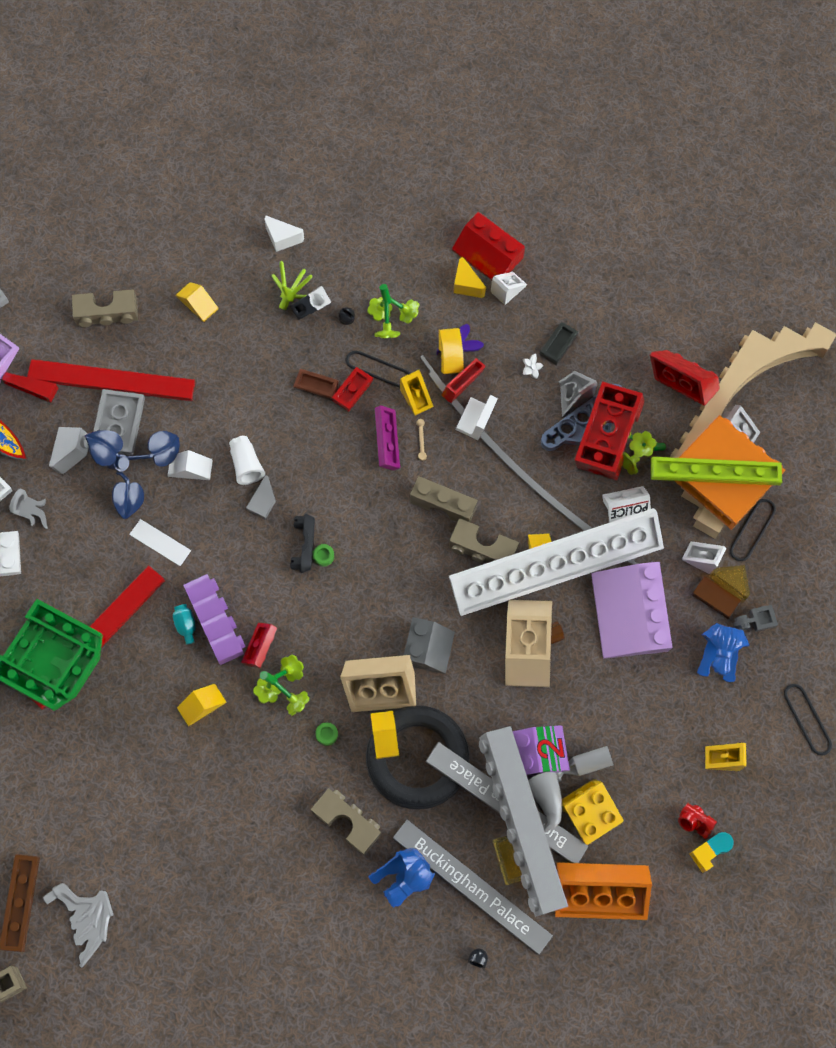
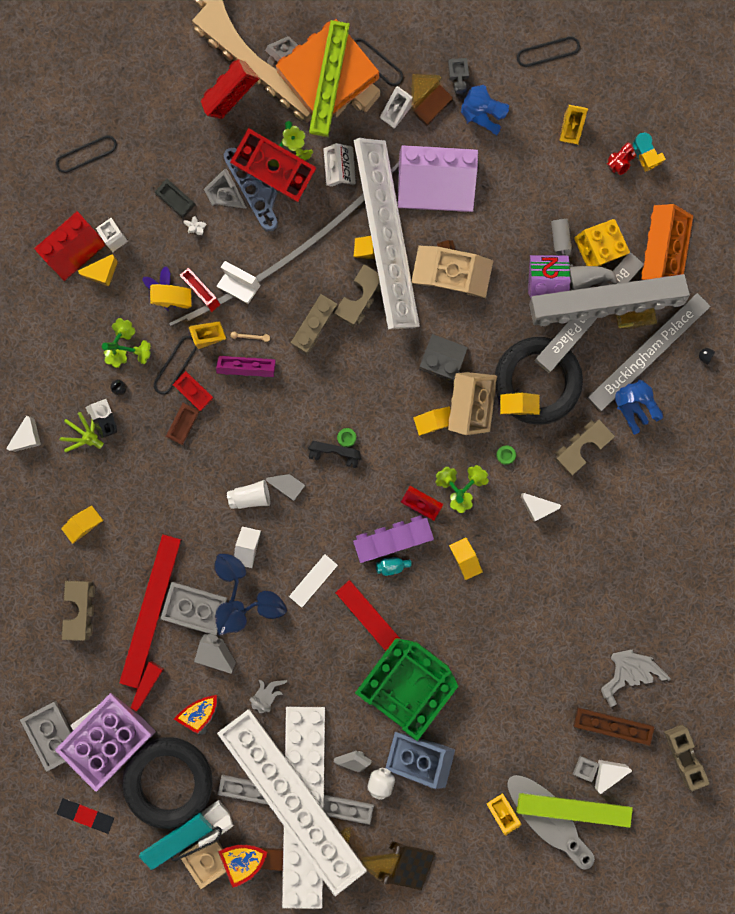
camera: 75 degrees left, 15 degrees up
none -> black piece [55,135,117,173]
none -> yellow slope [413,406,451,436]
none -> white slope [521,493,561,521]

